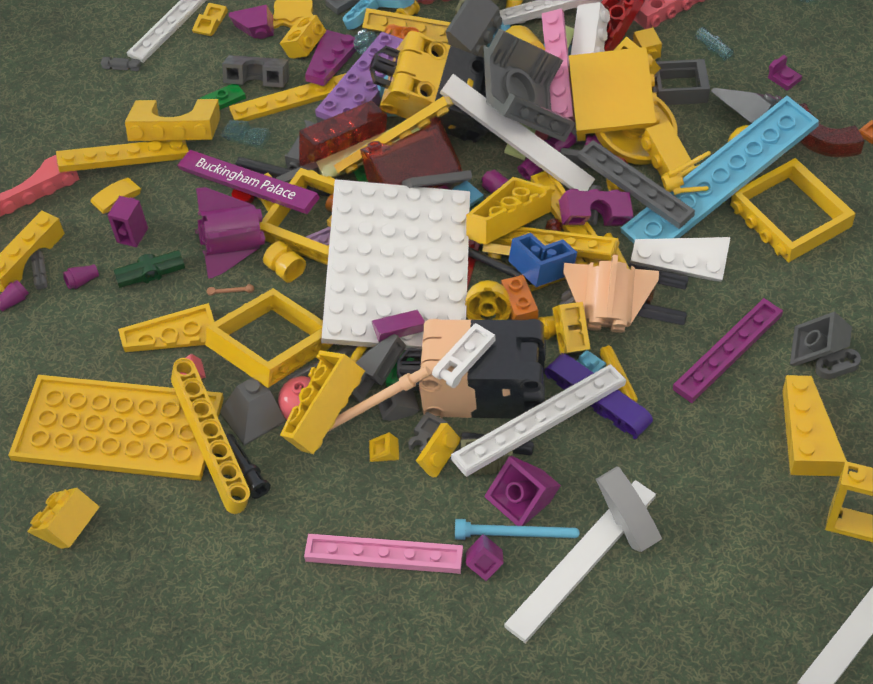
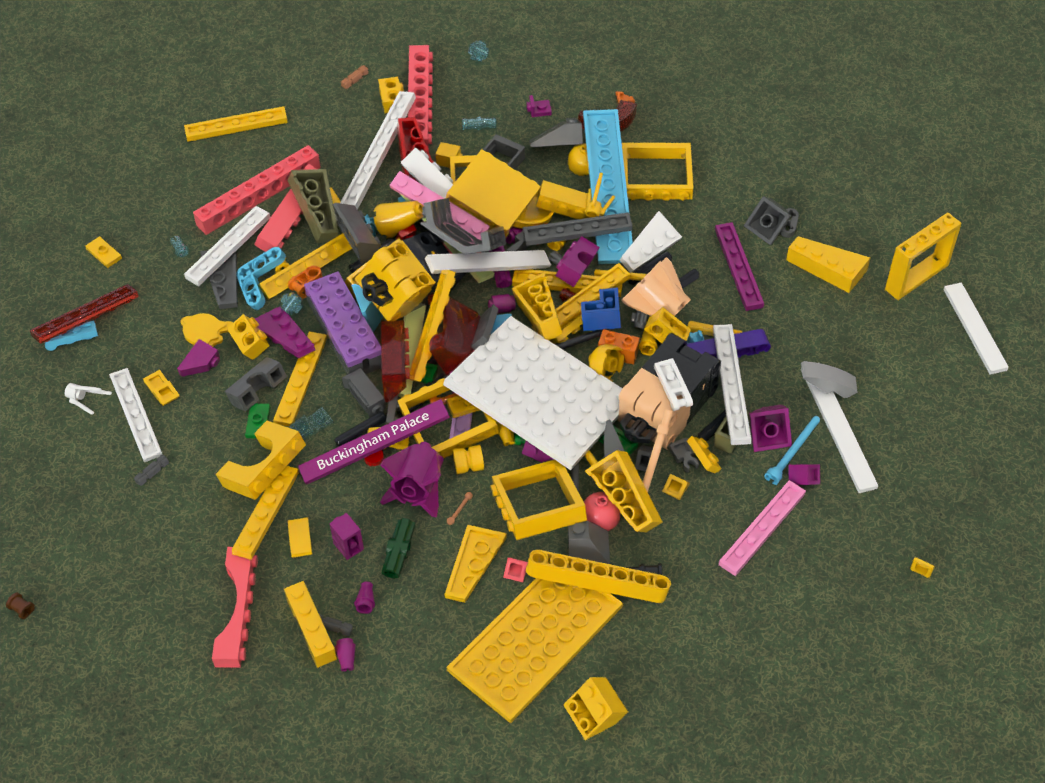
camera: 60 degrees left, 0 degrees up
magenta slope [372,310,425,343] -> none

